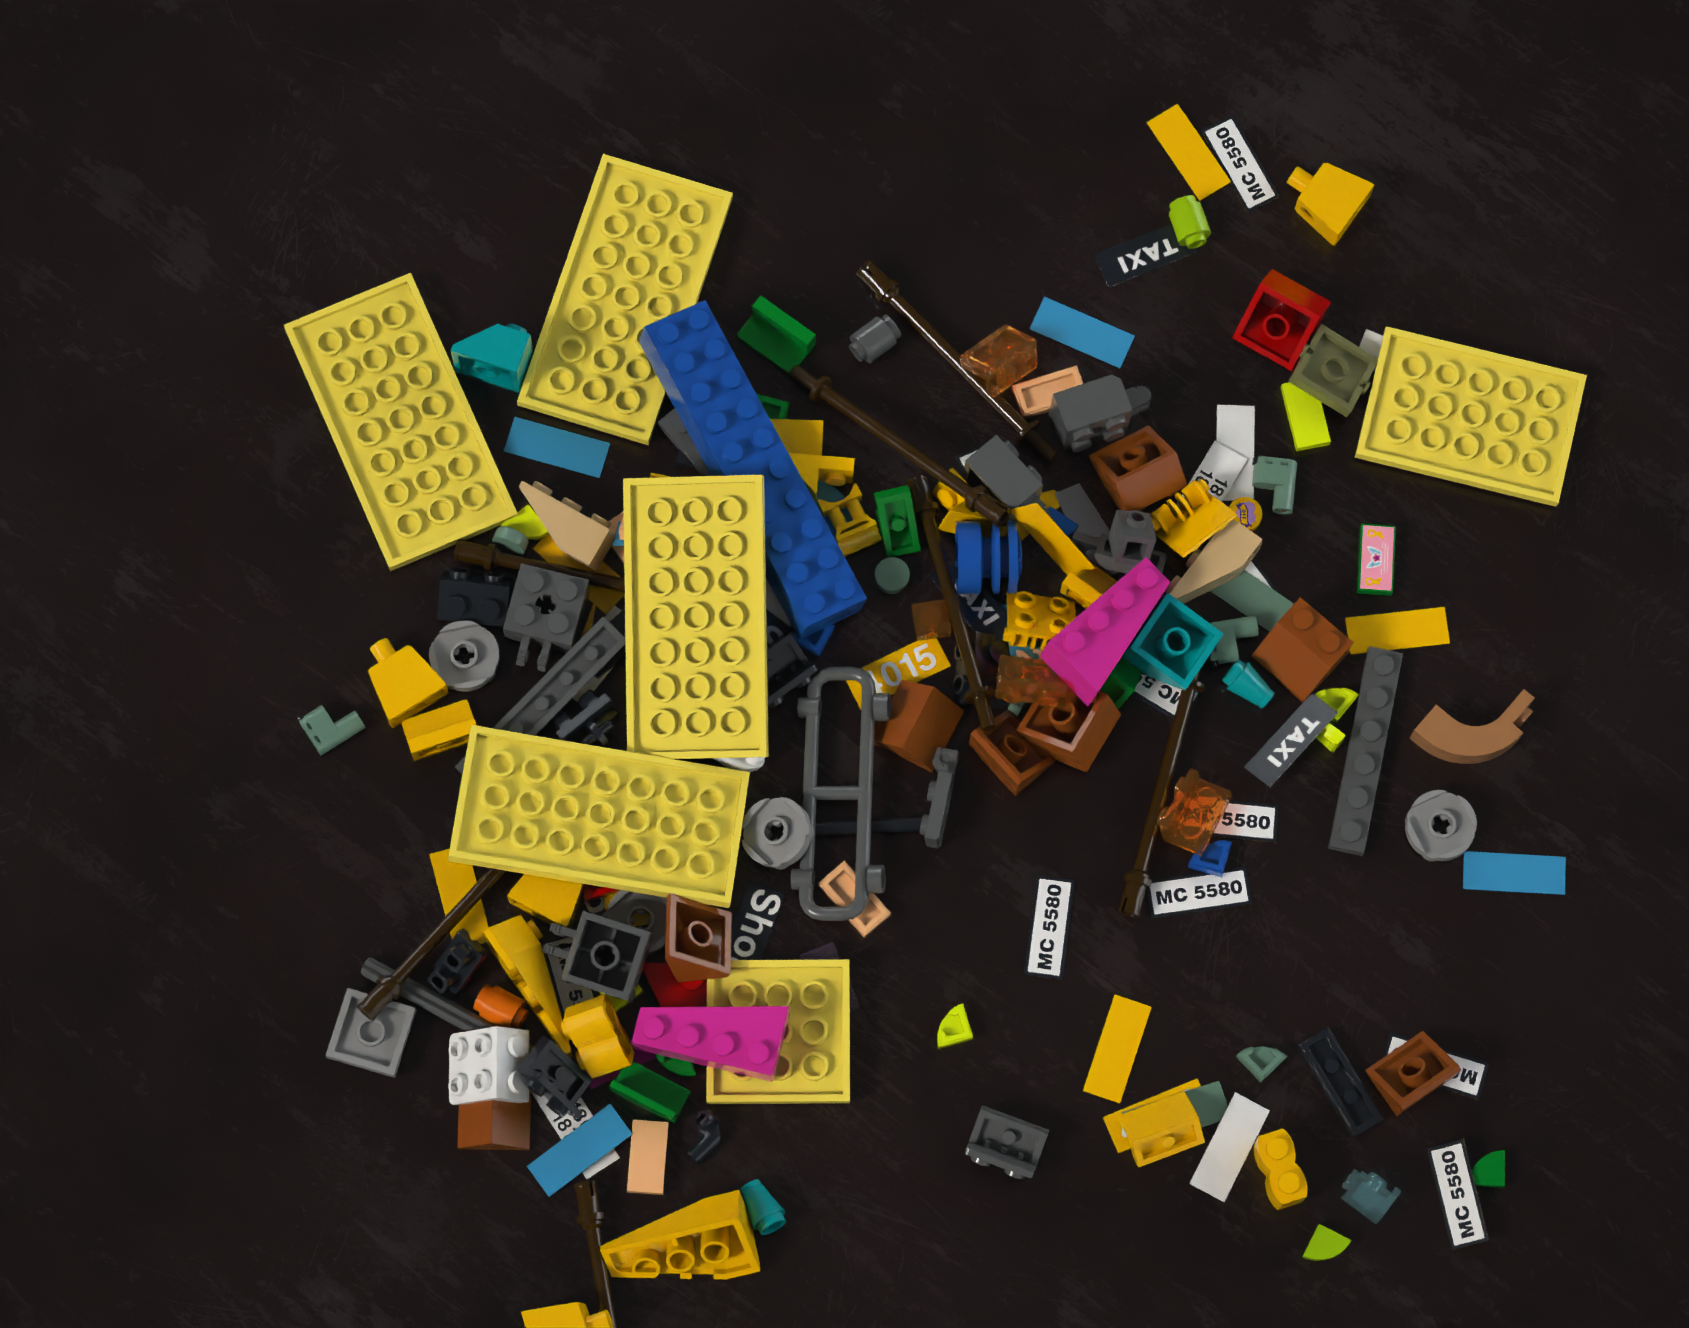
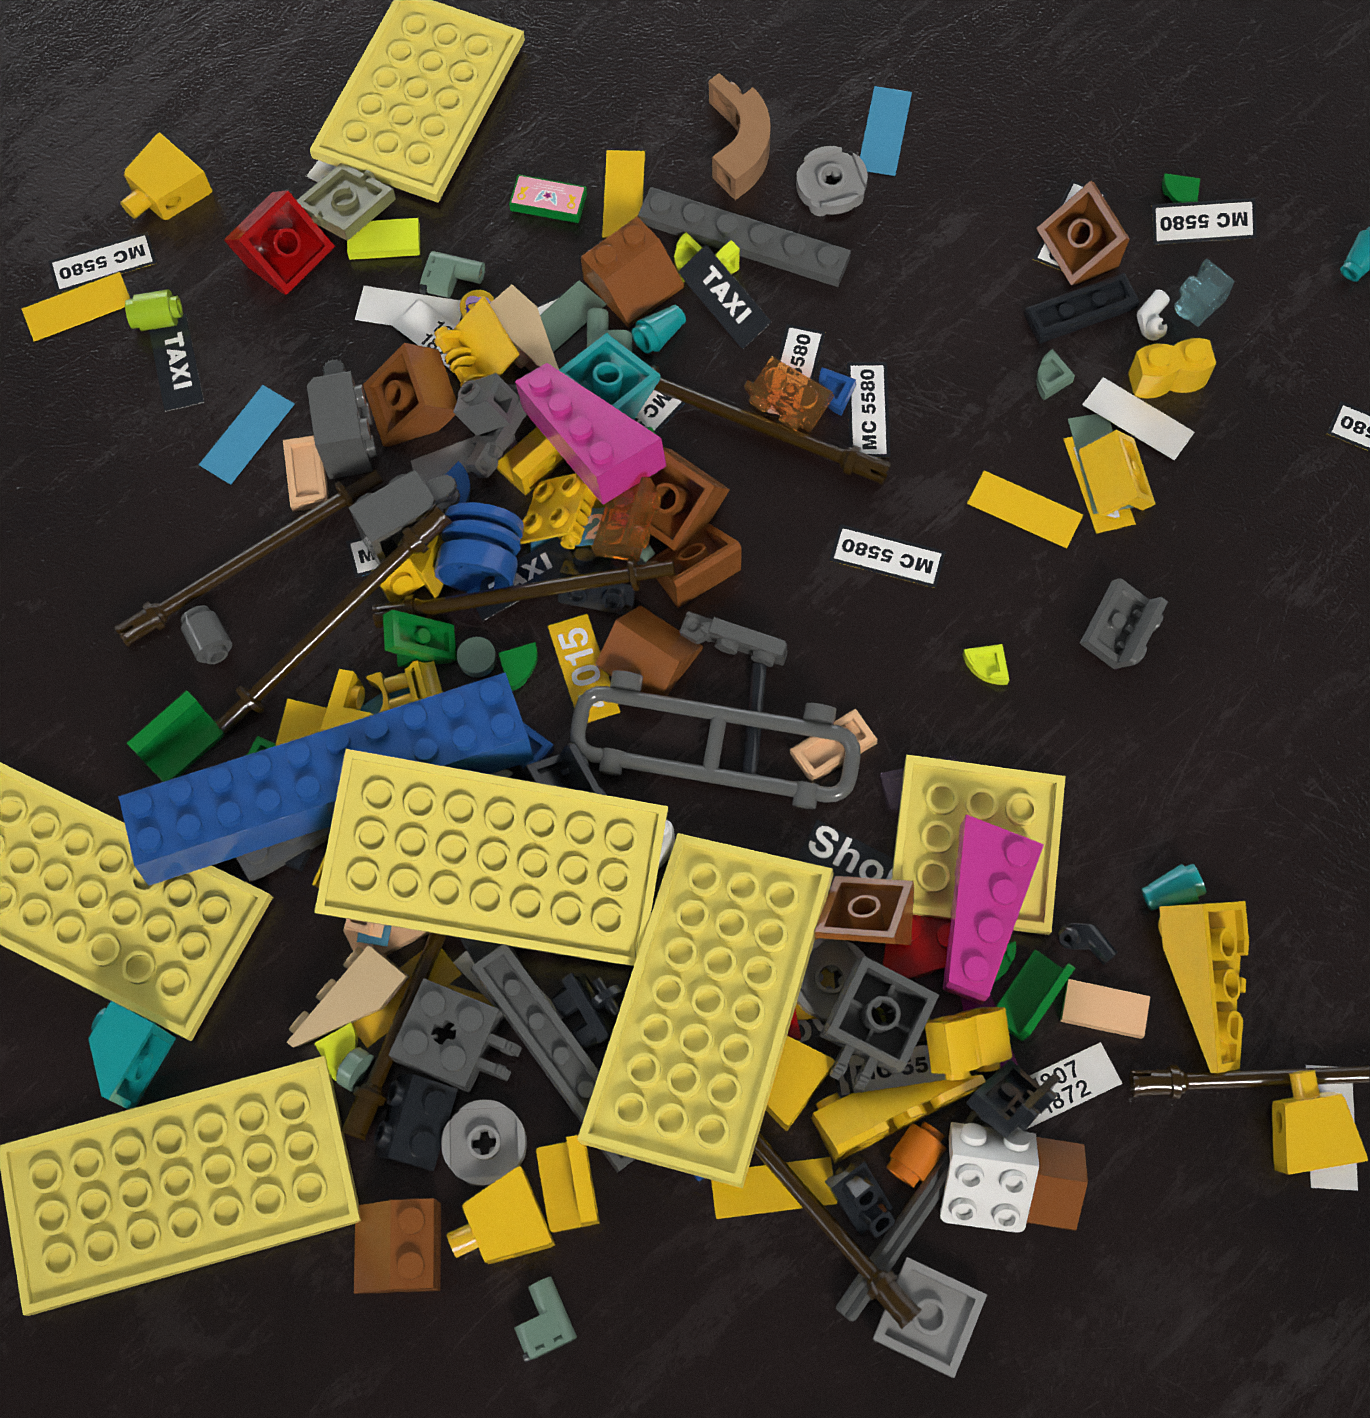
camera: 75 degrees left, 5 degrees down
dark azure sticker [504,417,610,478] -> none
dark azure sticker [527,1104,632,1197] -> none
light grey plate [742,797,814,870] -> none
clear orange plate [911,599,951,641] -> none
clear orange bracket [959,324,1038,398] -> none
yellow sticker [1011,503,1096,575] -> none
lime tile [1302,1224,1351,1261] -> none
none -> dark orange slope [354,1198,441,1294]
none -> green tile [498,642,538,691]
none -> white arm [1137,290,1170,341]

